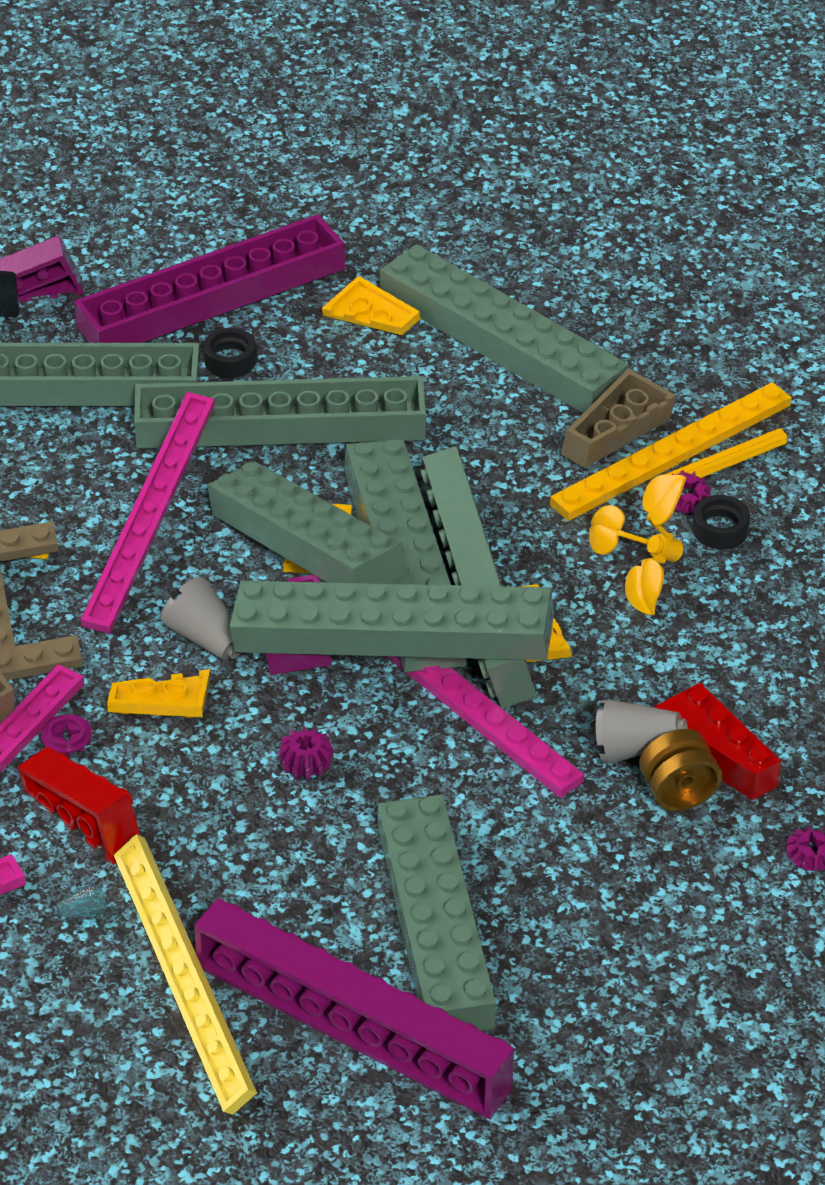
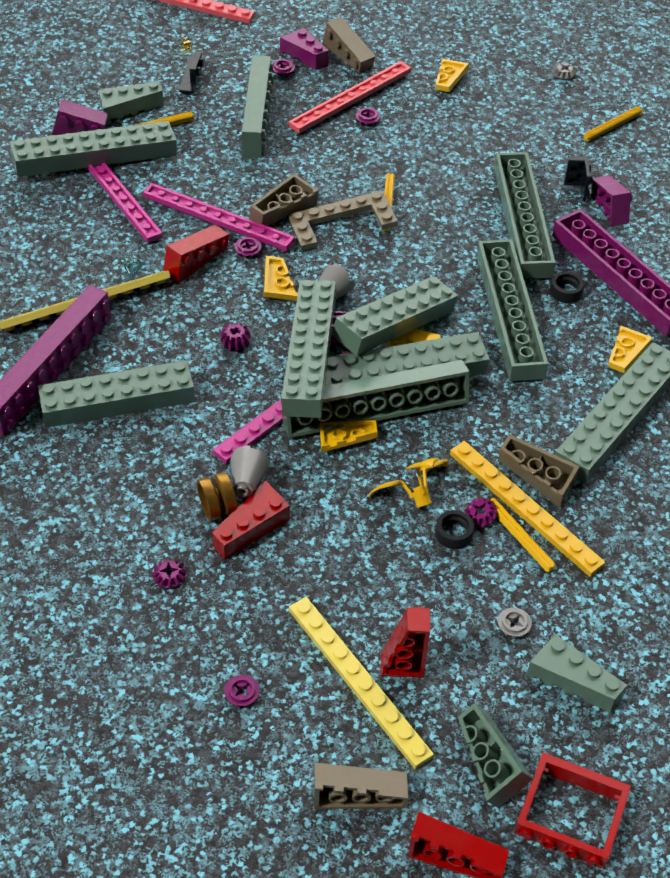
camera: 85 degrees right, 5 degrees up
dark pink plate [81,392,215,634] -> none

